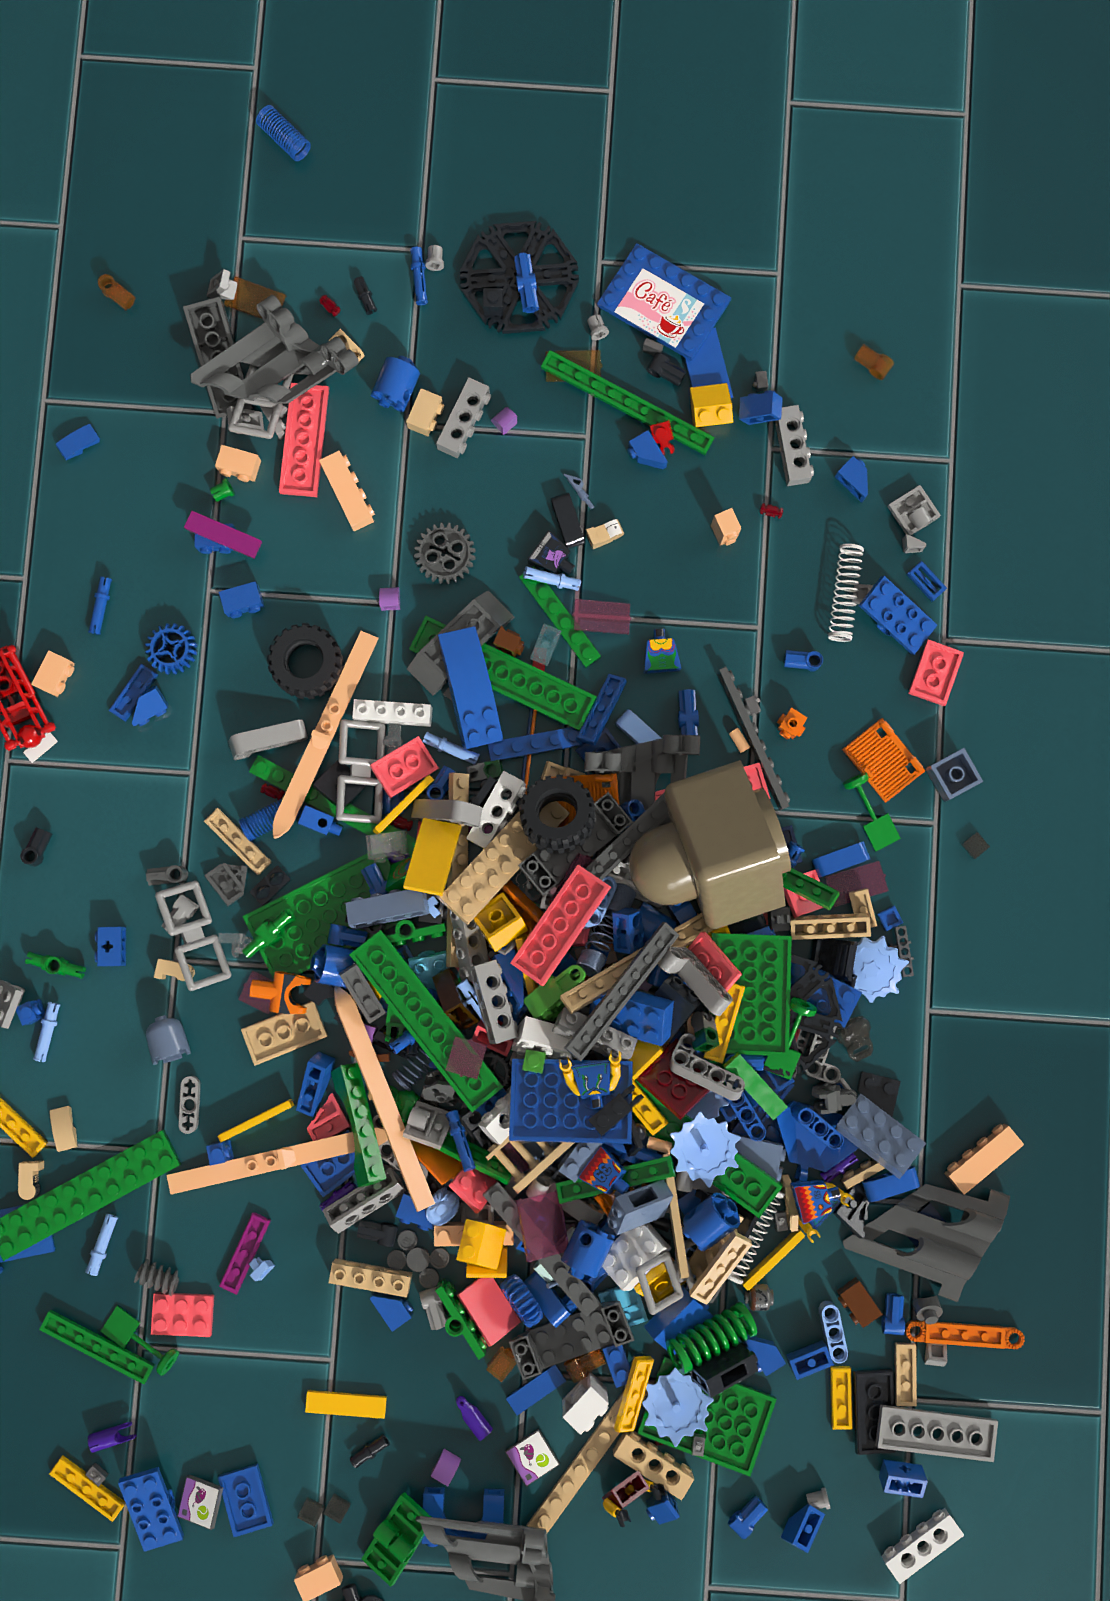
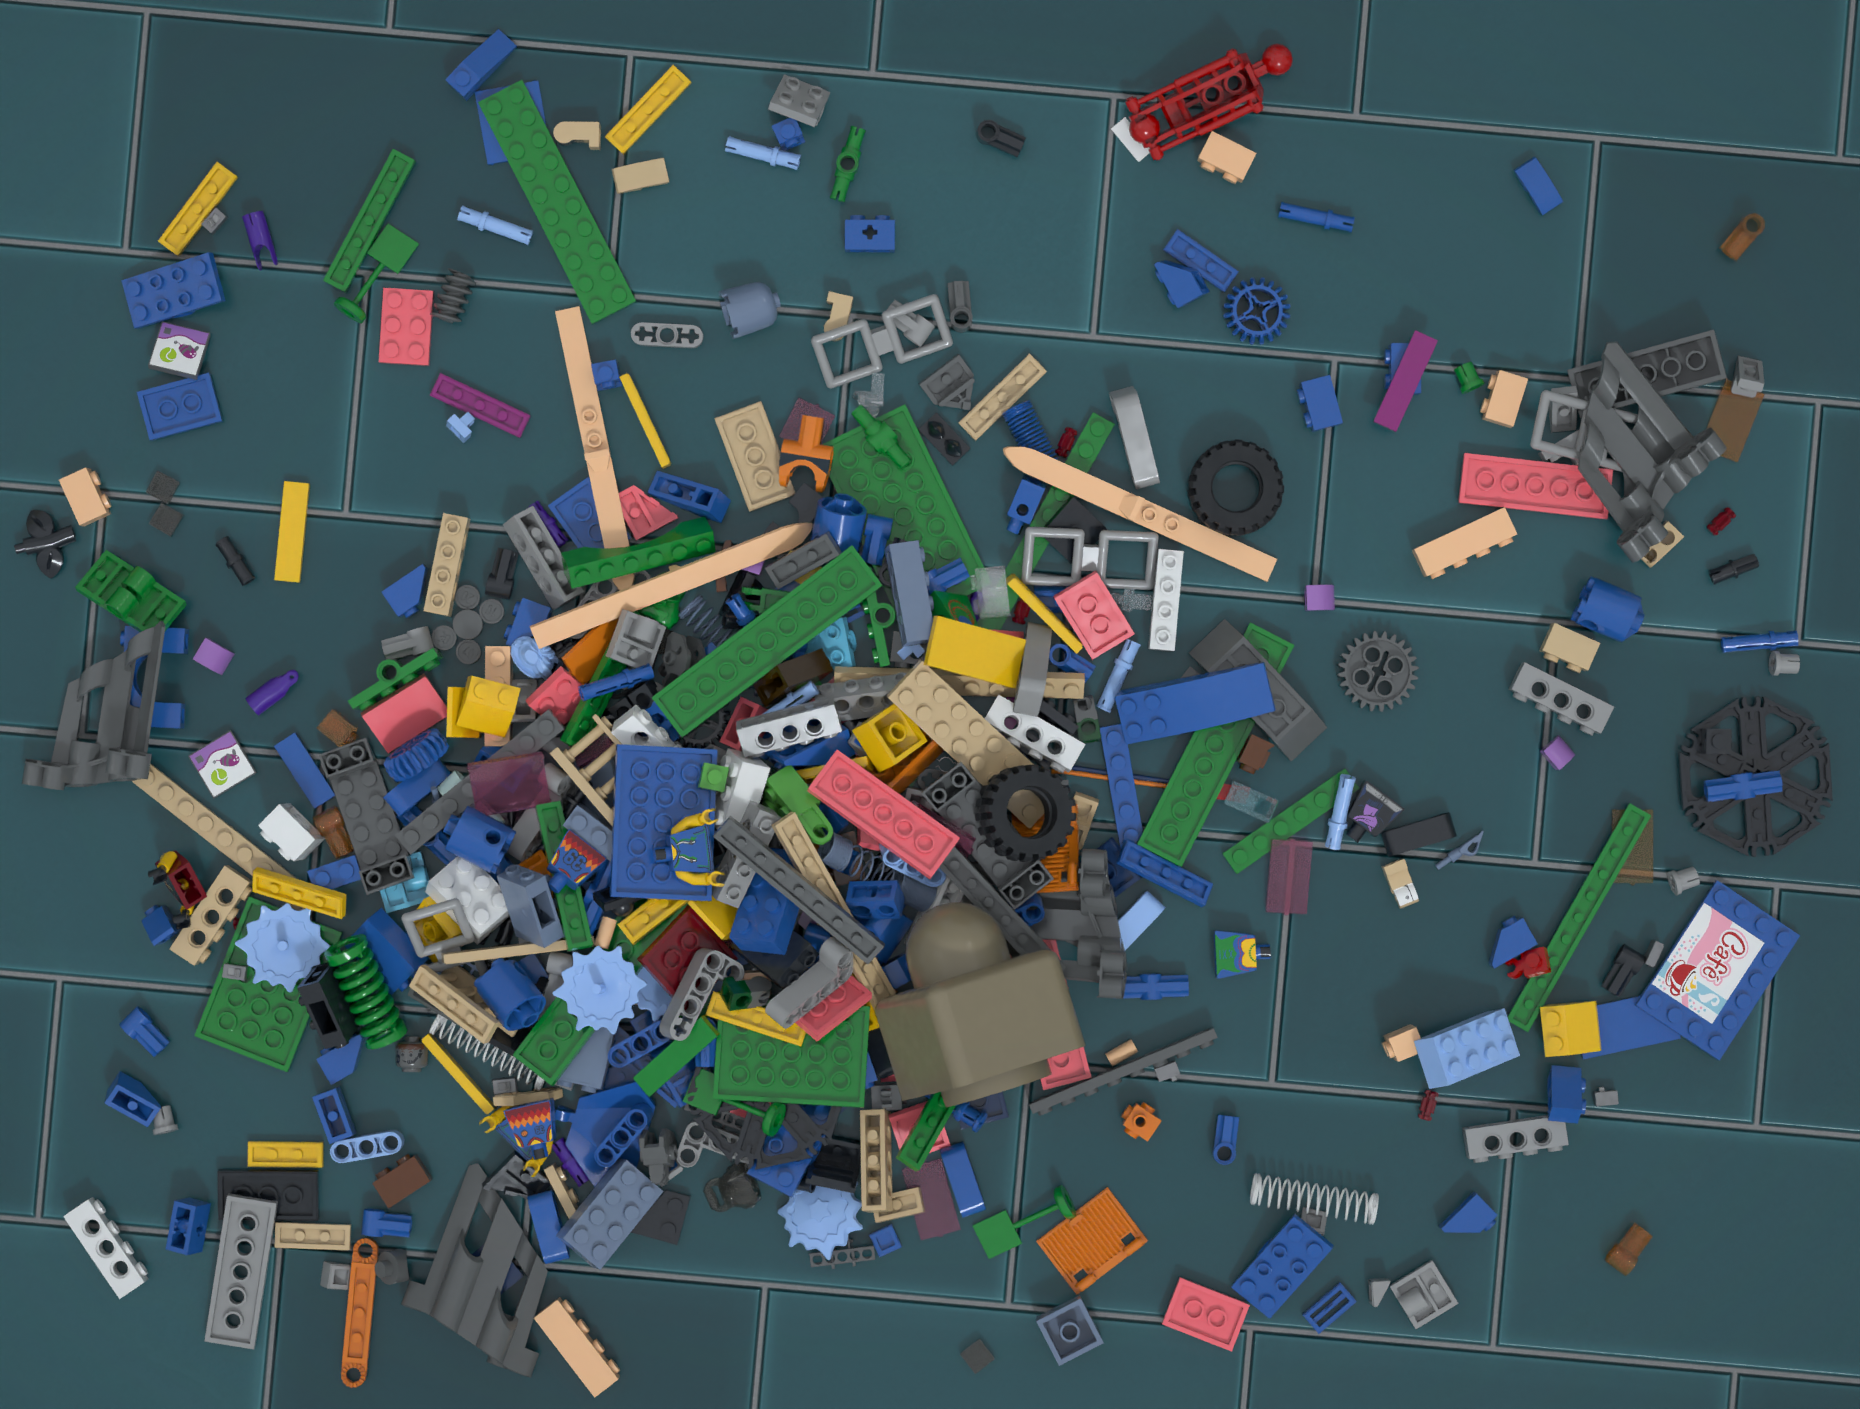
camera: 90 degrees right, 5 degrees up
clear pink piece [446,1036,487,1079] -> none
black hinge [589,1084,644,1136] -> none
none -> light blue brick [1414,1008,1520,1089]

